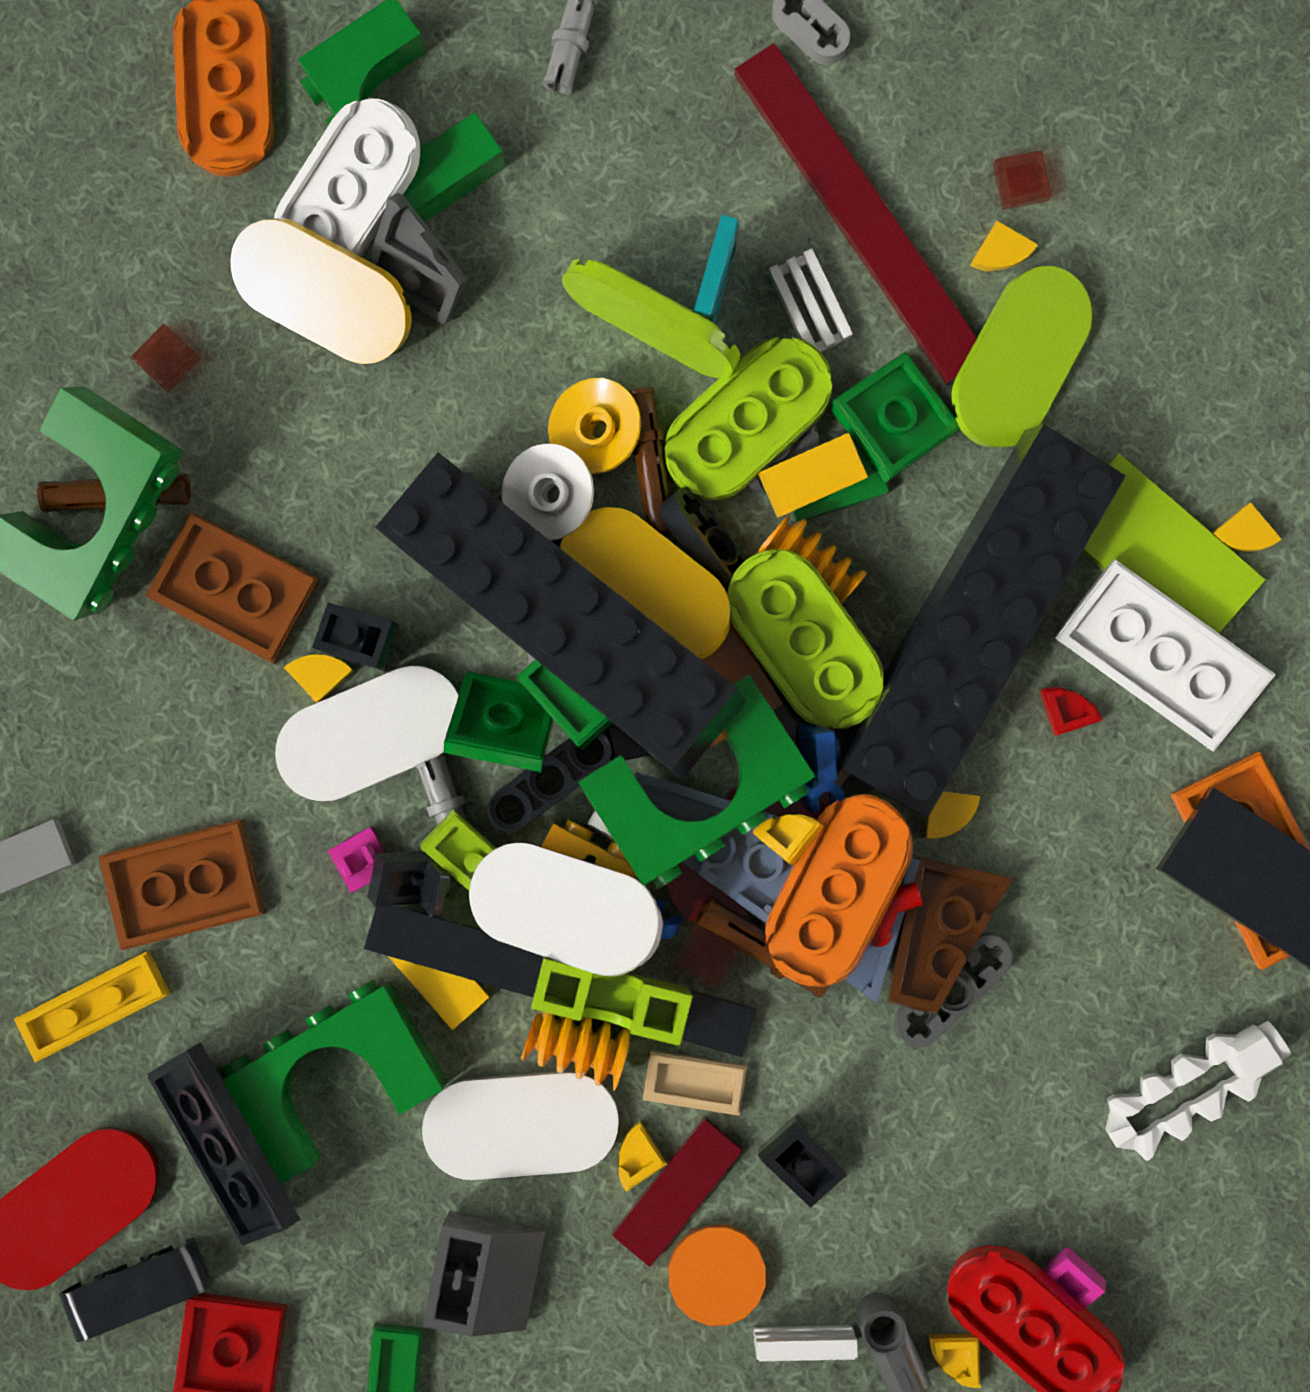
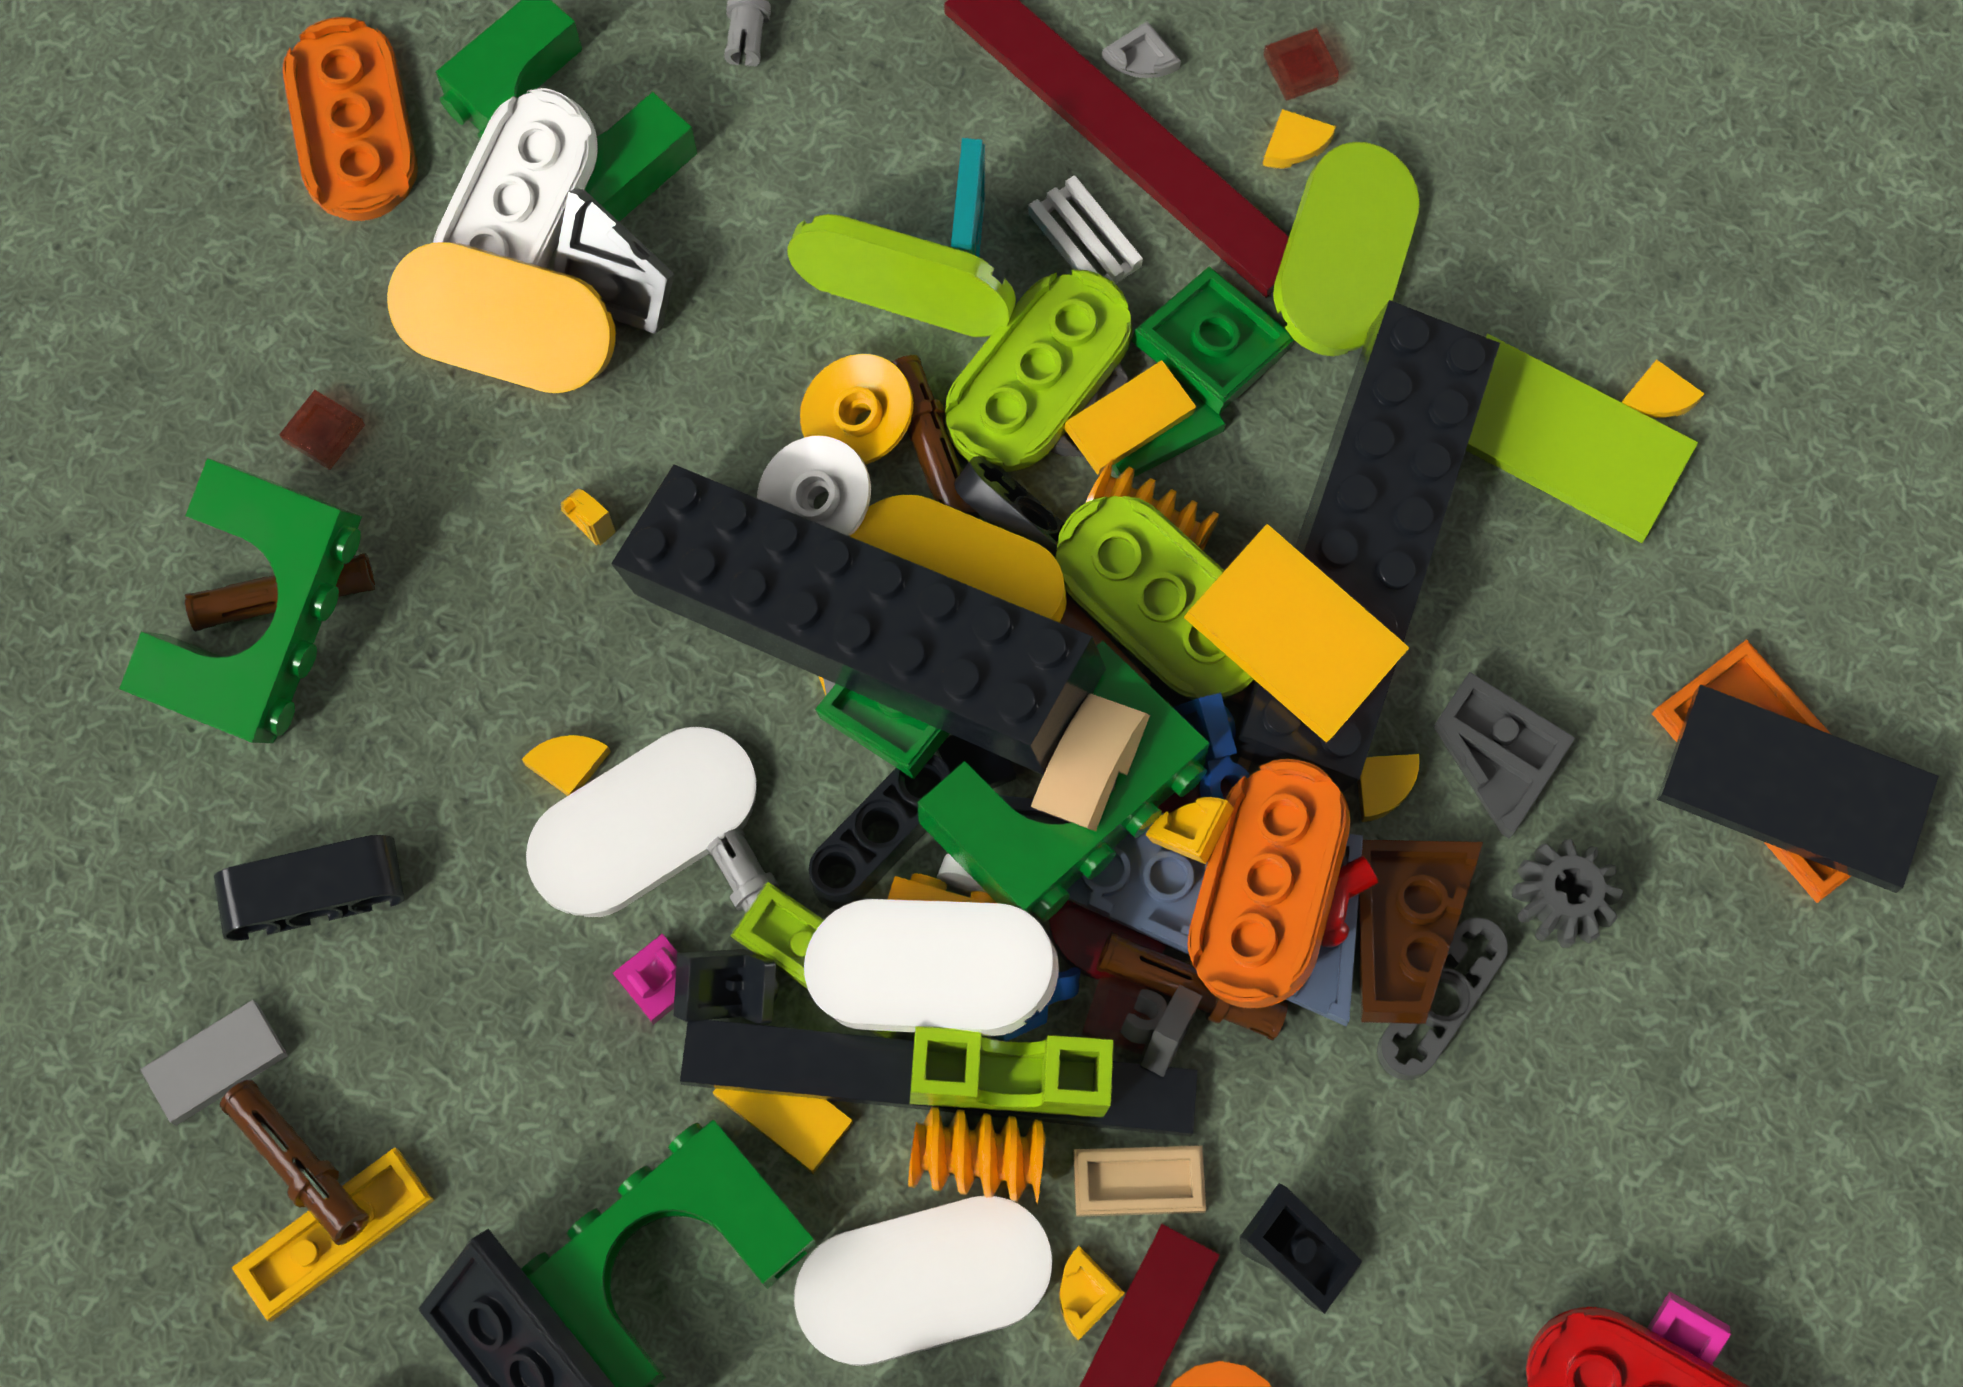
camera: 10 degrees left, 15 degrees down
dark orange tile [98,819,266,951] -> none
dark orange tile [145,512,320,664] -> none
black slope [312,602,400,672] -> none
green tile [443,671,554,772] -> none
red tile [1039,687,1103,736] -> none
white tile [1054,559,1276,752] -> none
white sword [1105,1021,1291,1161] -> none
none -> black beam [214,835,404,941]
none -> reddish brown pin [220,1080,370,1245]
none -> yellow tile [561,489,616,546]
none -> tan slope [1031,693,1150,832]
none -> light grey tile [1102,21,1181,78]
none -> dark grey tile [1121,985,1202,1077]
none -> yellow tile [1183,524,1409,742]
none -> dark grey wing [1434,672,1575,839]
none -> dark grey gear [1512,839,1623,948]

